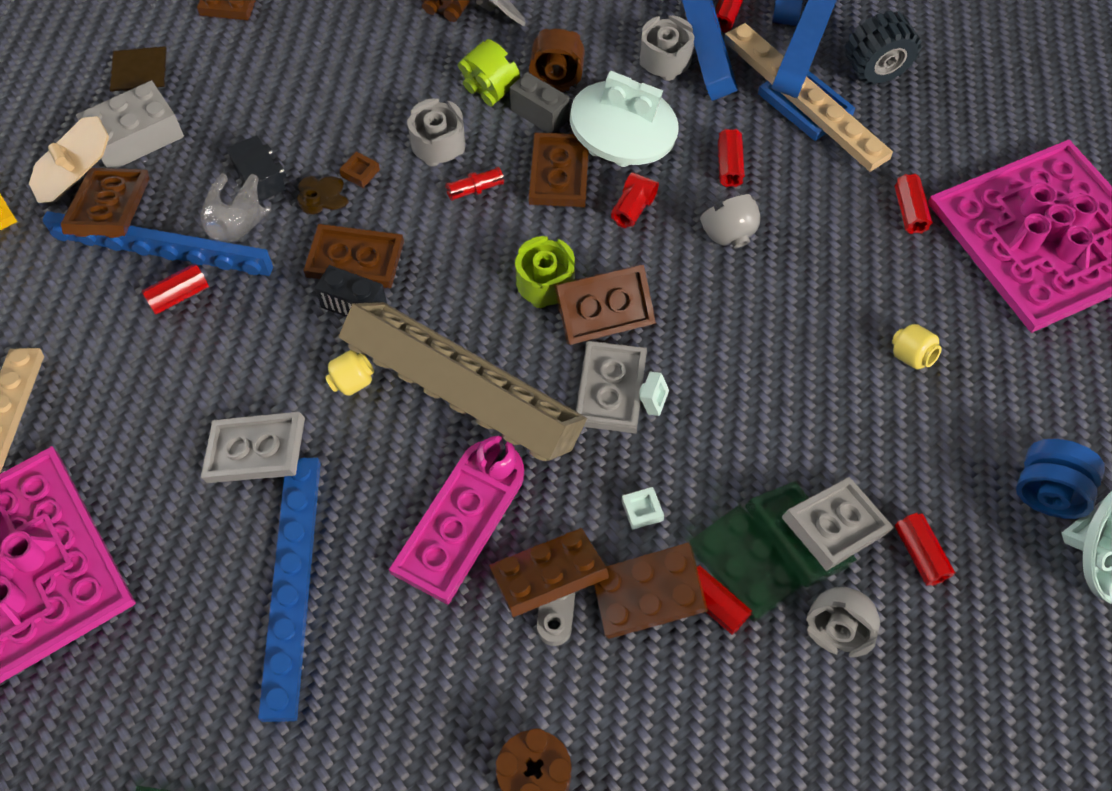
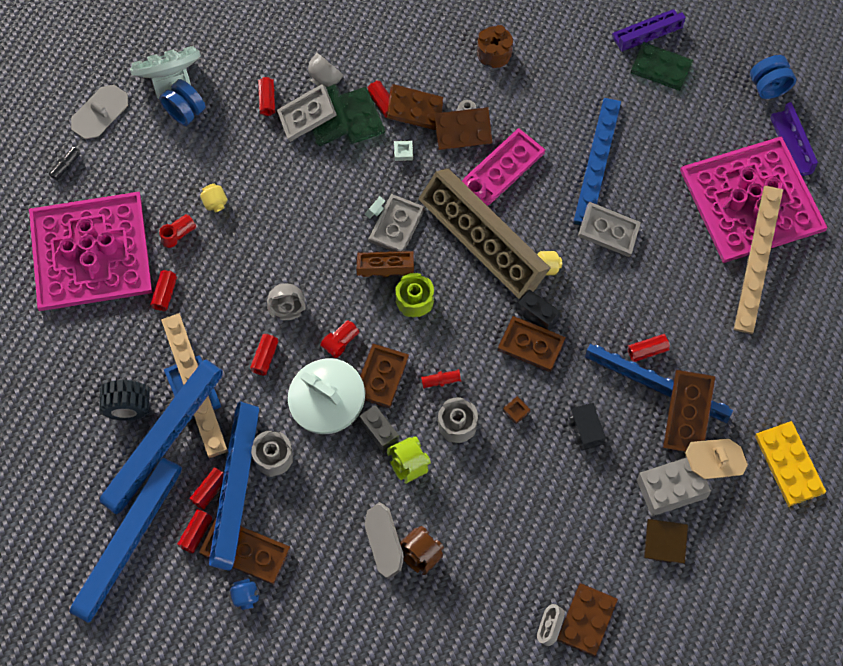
camera: 165 degrees left, 5 degrees up
clear hair [200,173,272,243] -> none
dark brown plate [297,176,349,214] -> none
reddish brown brick [529,29,585,93] -> none
none -> red piece [159,214,196,248]

